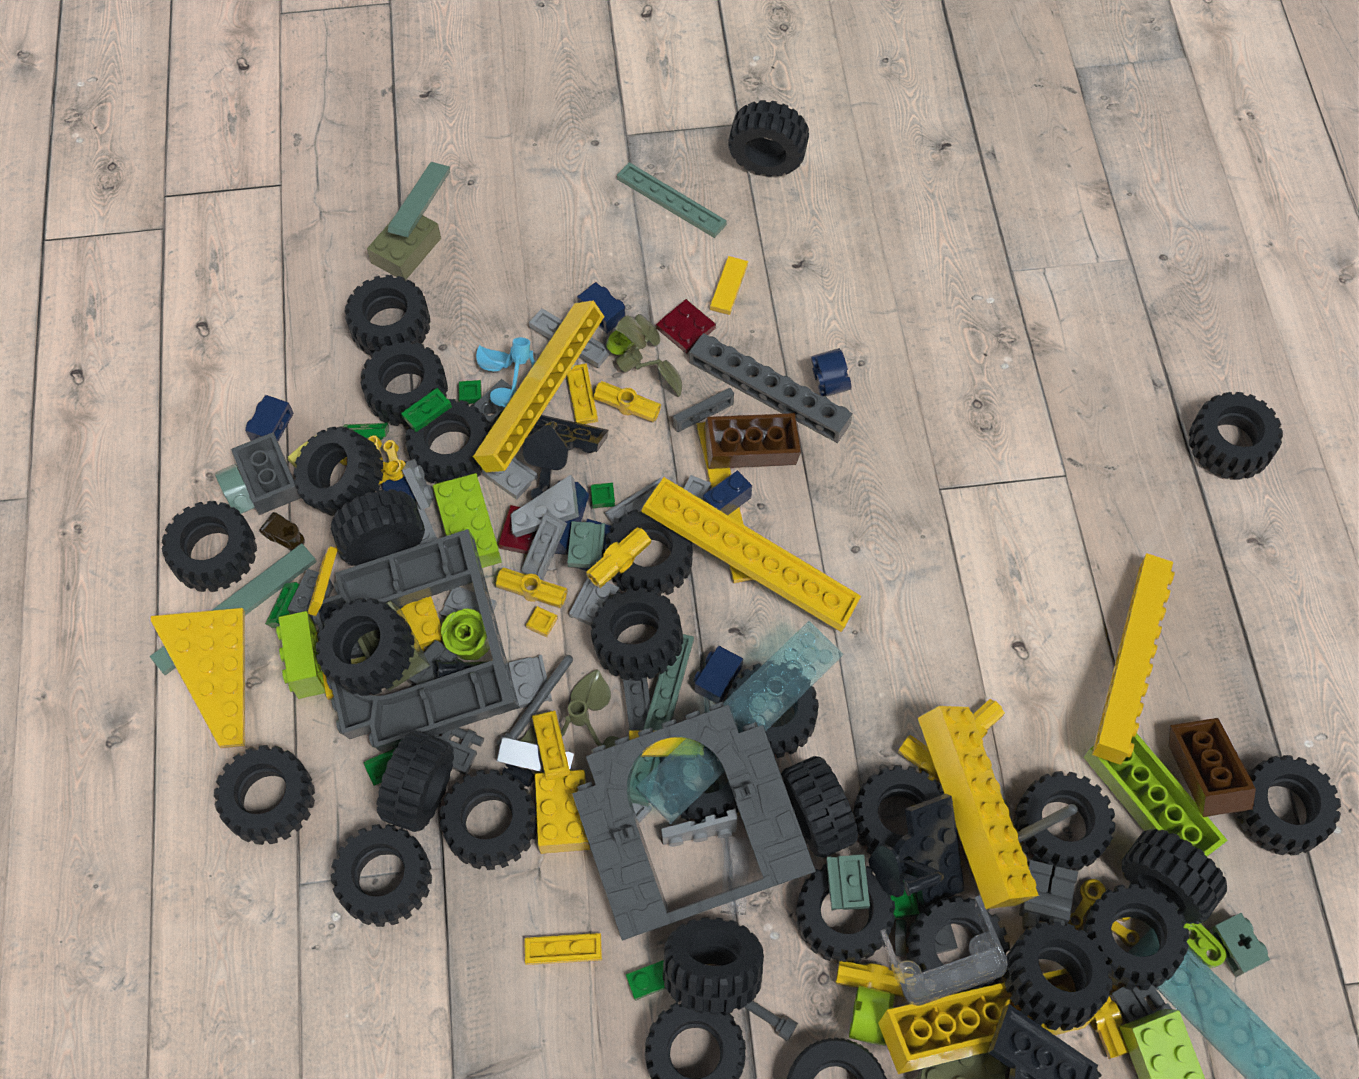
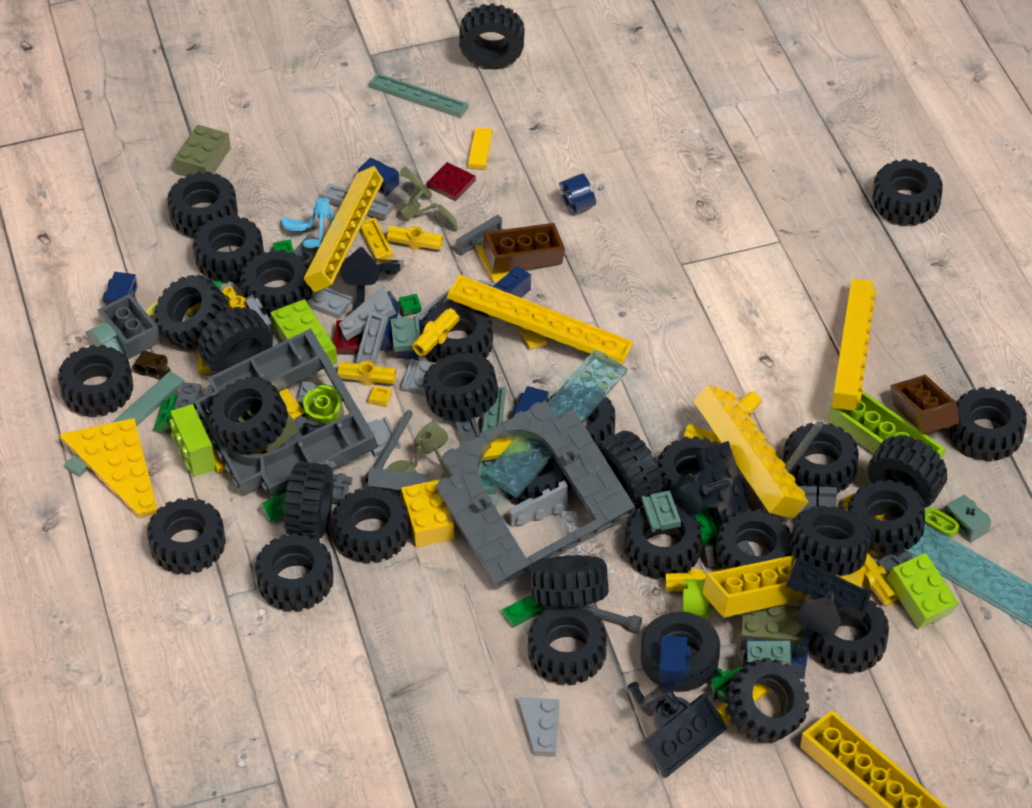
camera: 10 degrees left, 15 degrees down
yellow tile [308,546,338,616] -> none
sand green tile [388,162,450,237] -> none
green plate [401,388,452,432] -> none
yellow tile [525,933,602,965] -> none
yellow tile [532,710,571,780] -> none
lime plate [606,330,634,355] -> none
dark grey brick [689,333,853,444] -> none
clear windscreen [880,895,1007,1006] -> none

